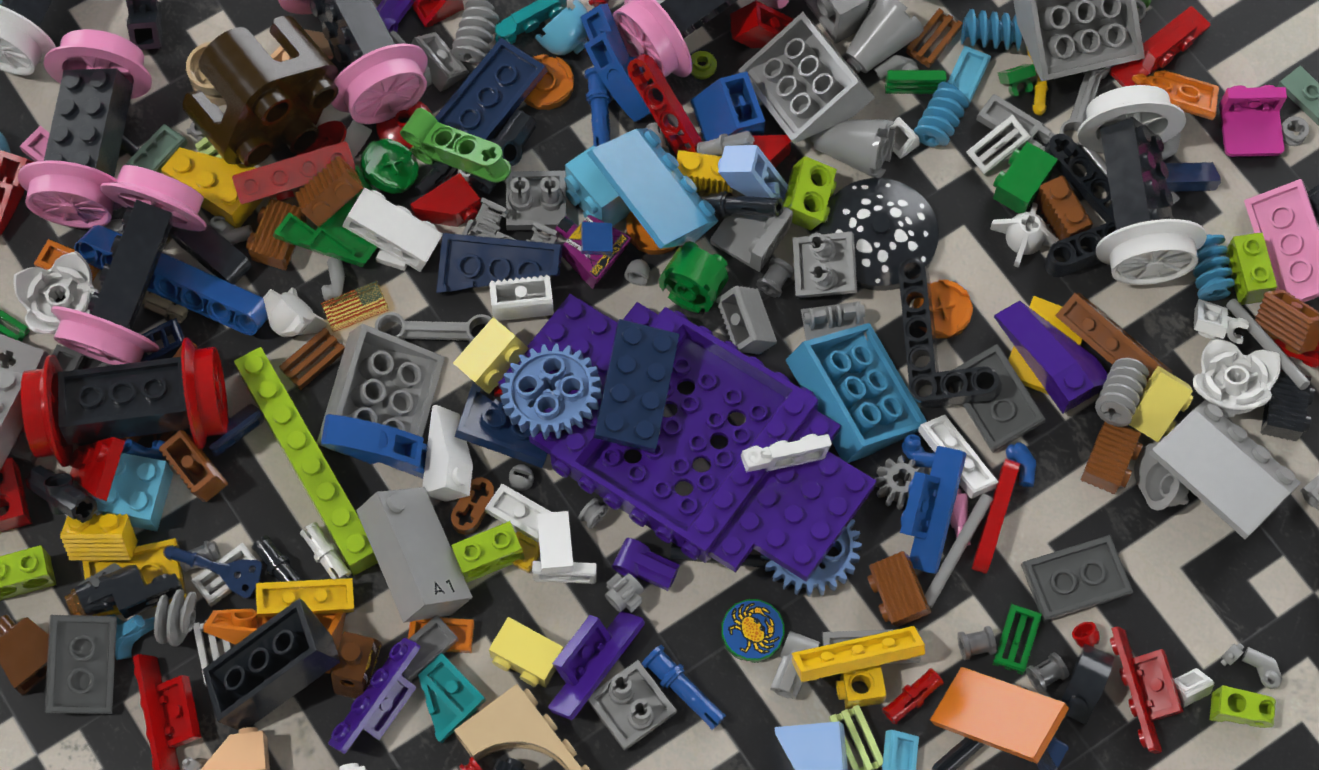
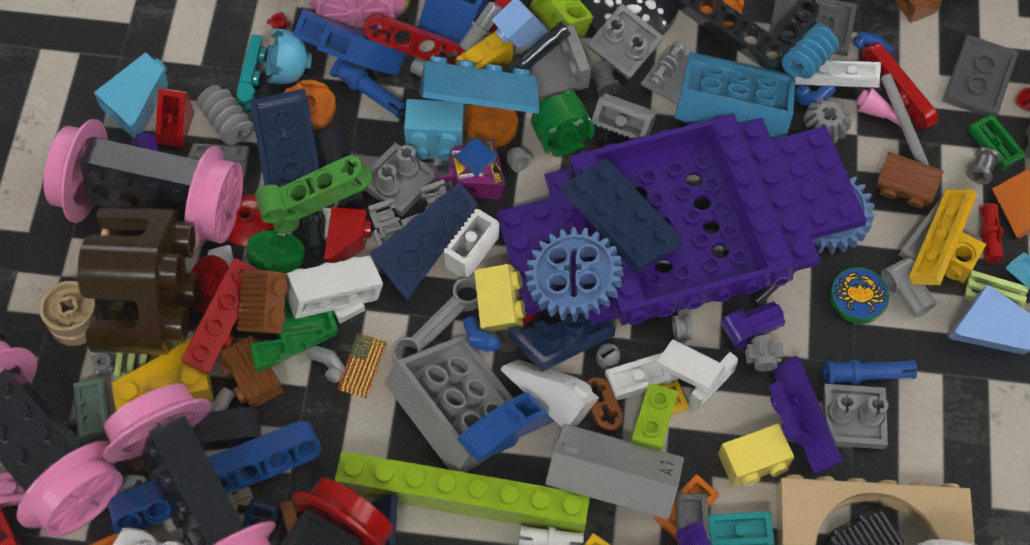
camera: 50 degrees left, 5 degrees down
white piece [263,287,328,337] -> none
dark orange tile [279,327,345,391] -> none
white hinge [741,434,832,473] -> none
blue bracket [900,446,967,574] -> none
none -> blue arm [463,317,501,352]
none -> dark azure piece [782,23,839,79]

